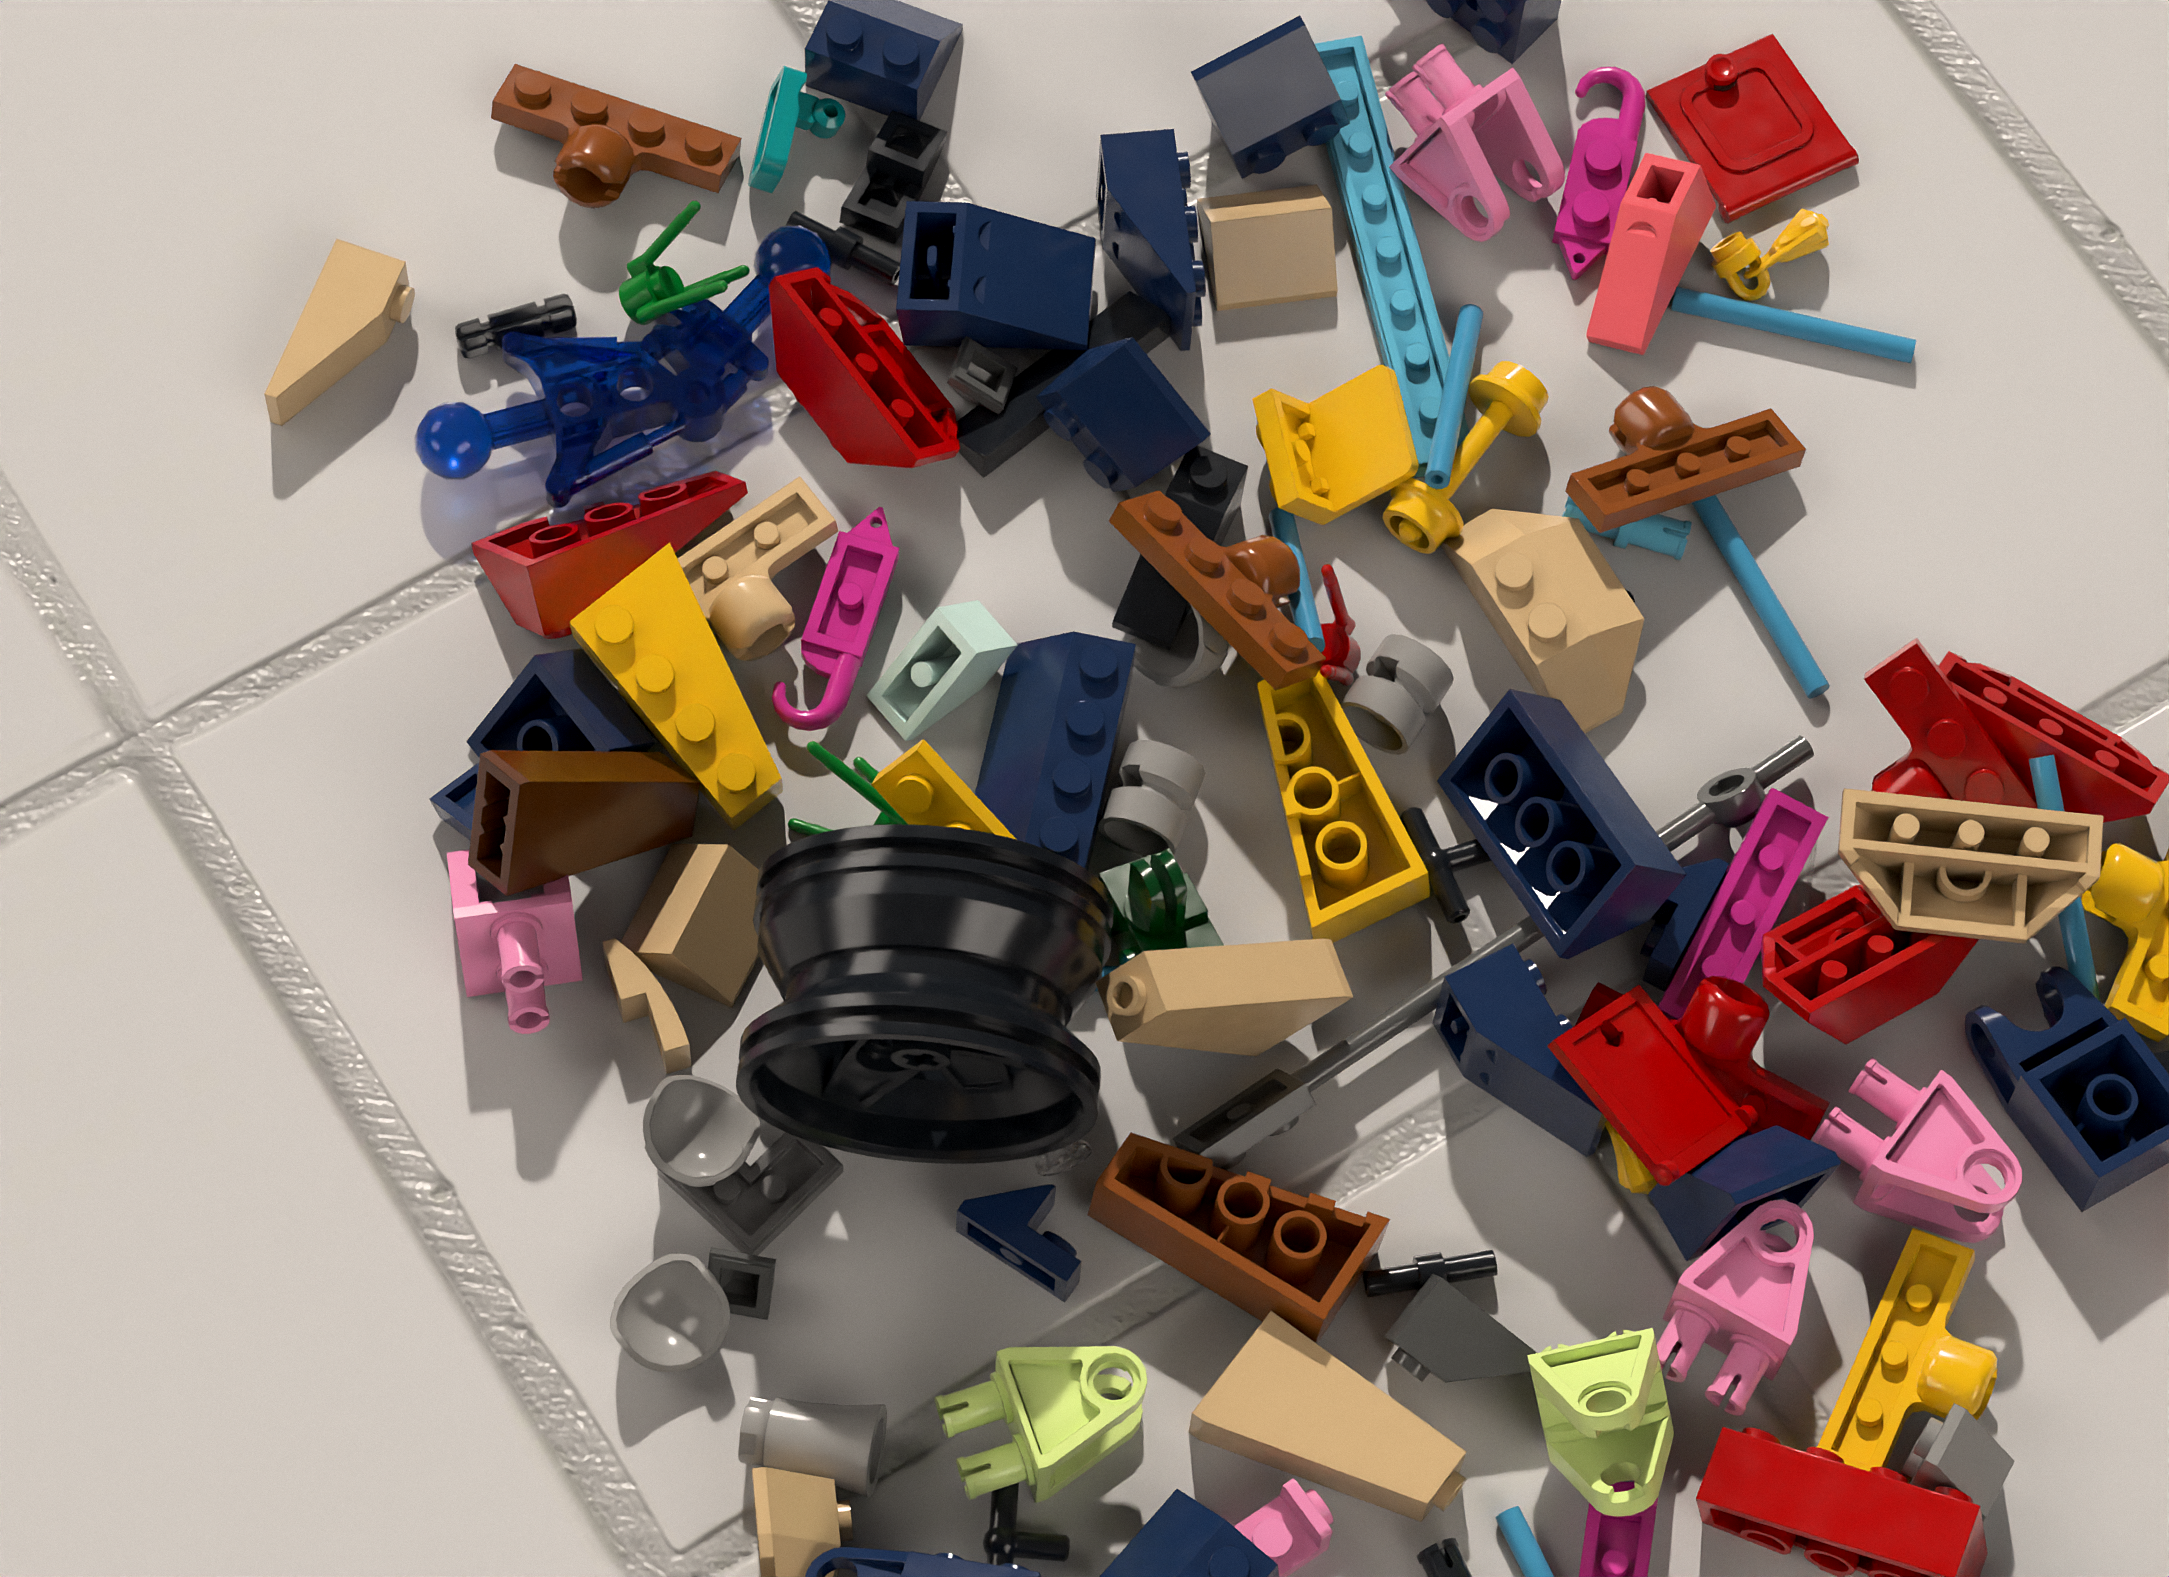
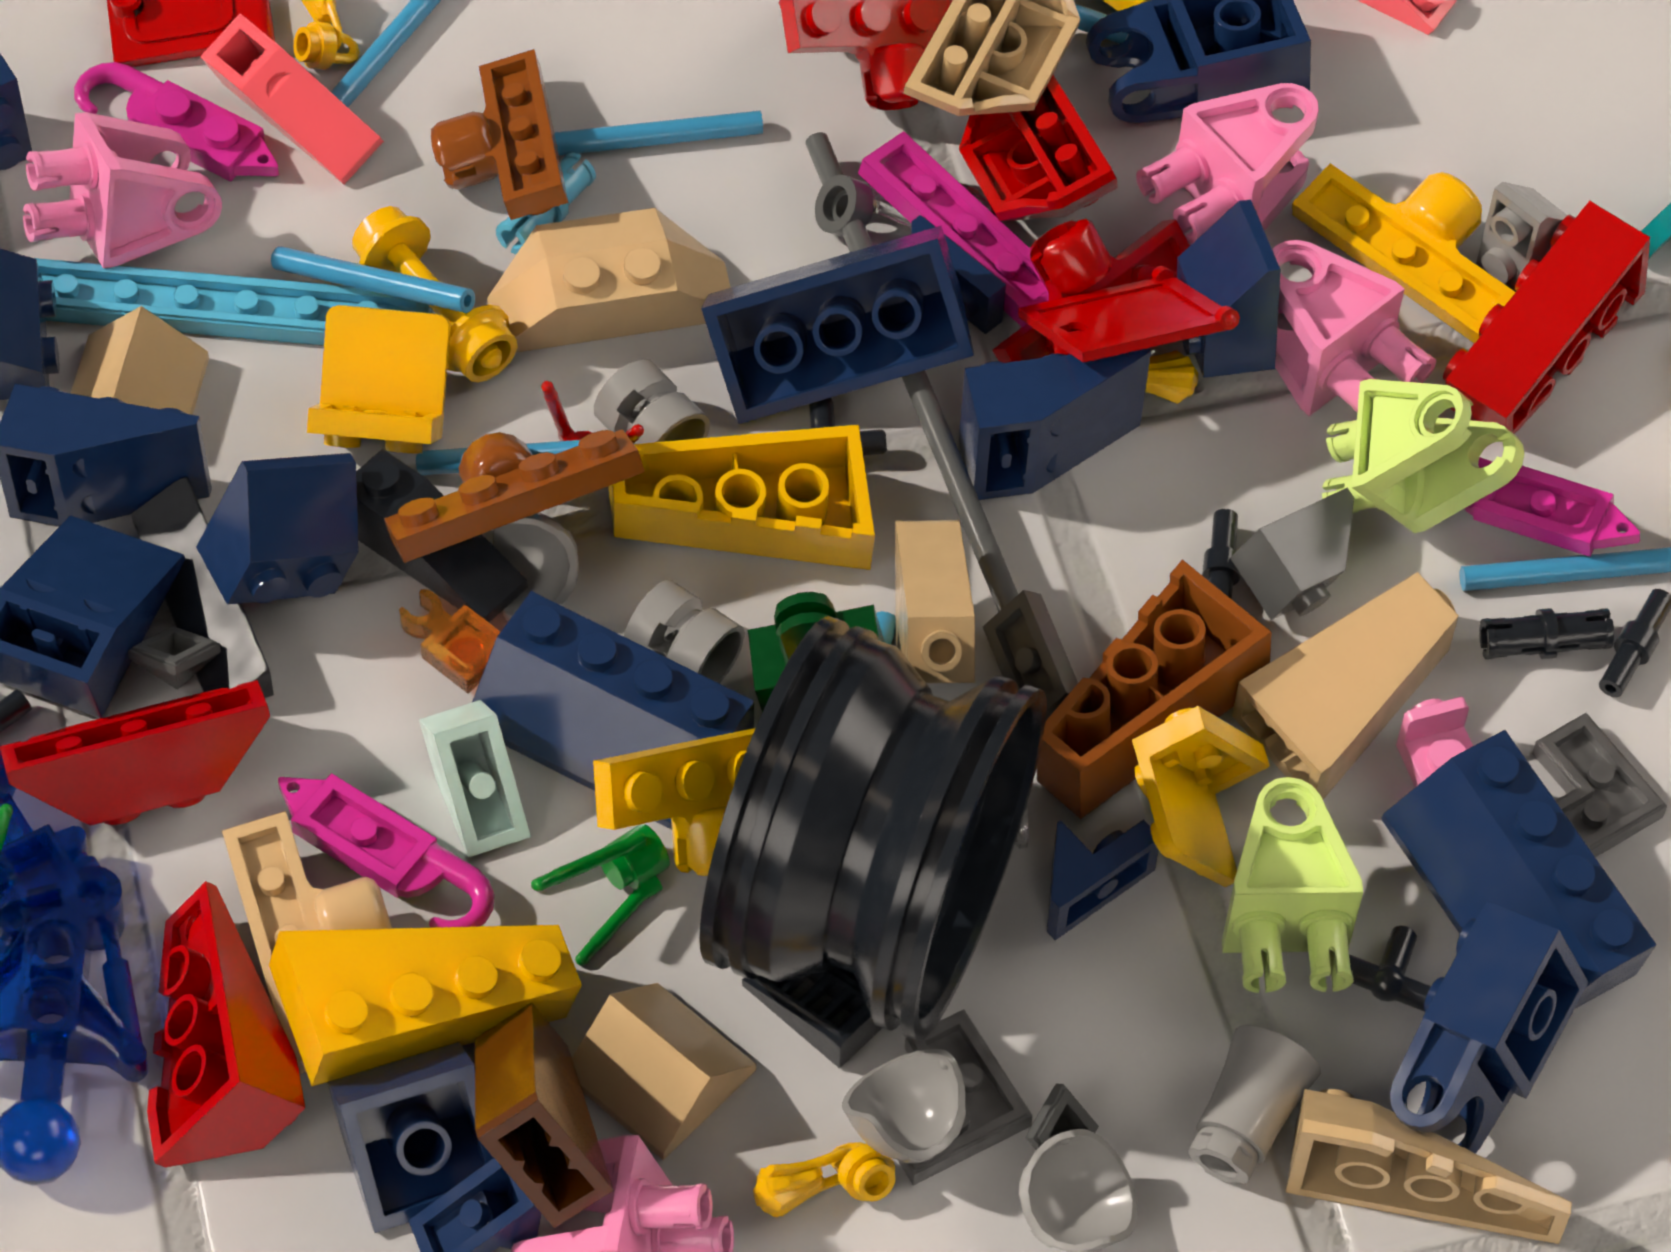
camera: 70 degrees left, 10 degrees down
tan slope [603,938,692,1074] -> none
none -> clear orange plate [399,589,500,694]
none -> yellow piece [753,1142,896,1217]
none -> yellow bracket [1132,706,1270,887]

